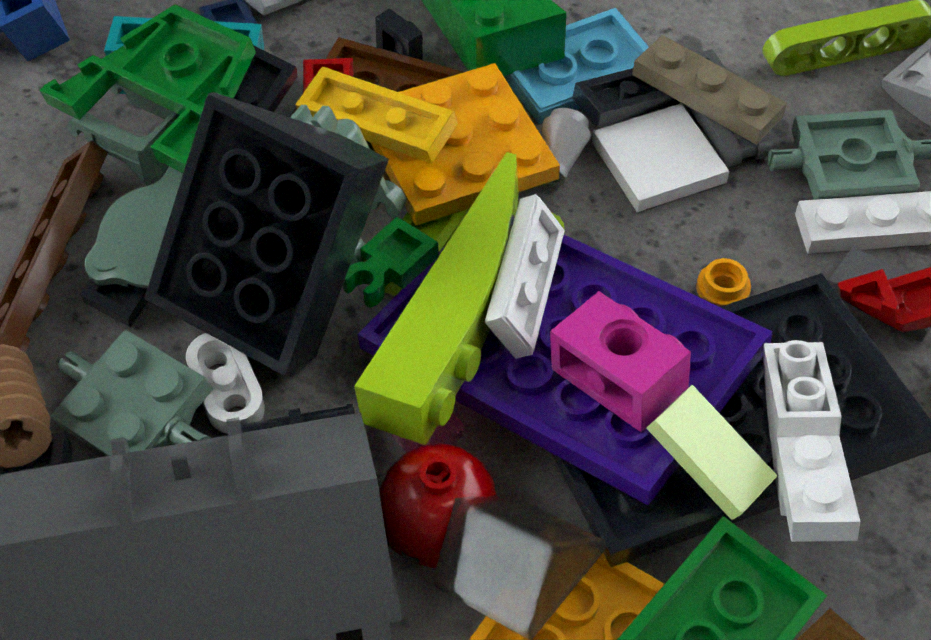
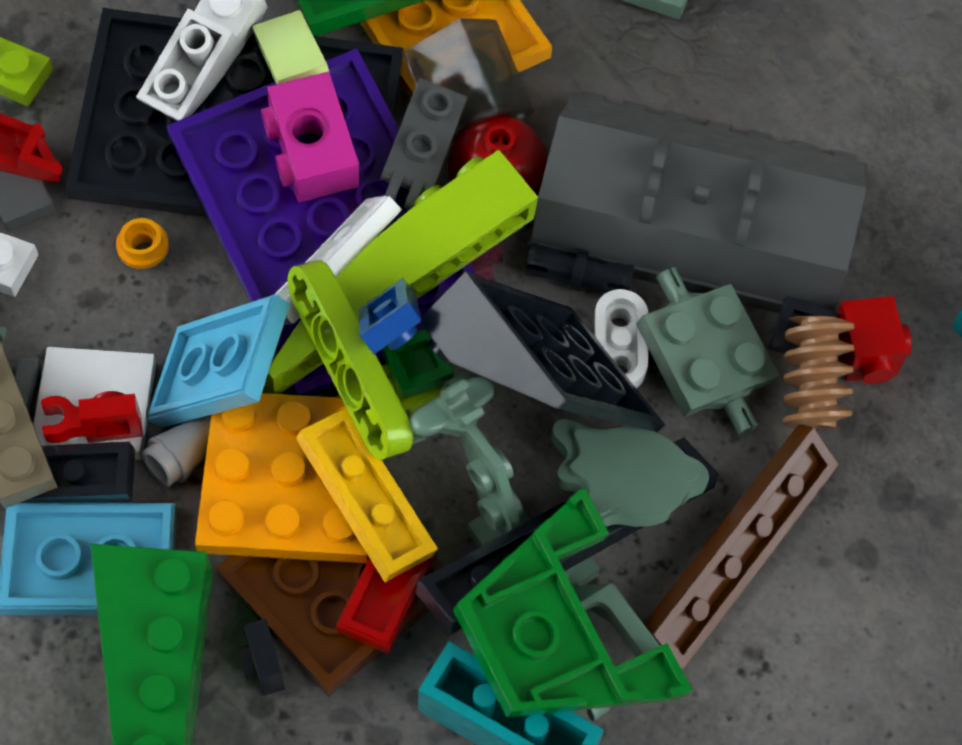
camera: 155 degrees left, 10 degrees up
none -> red plate [41,391,143,443]
none -> medium azure tile [147,294,290,428]
none -> lime beam [288,260,413,460]
none -> blue plate [358,278,421,354]
none -> dark grey hinge [380,78,467,210]

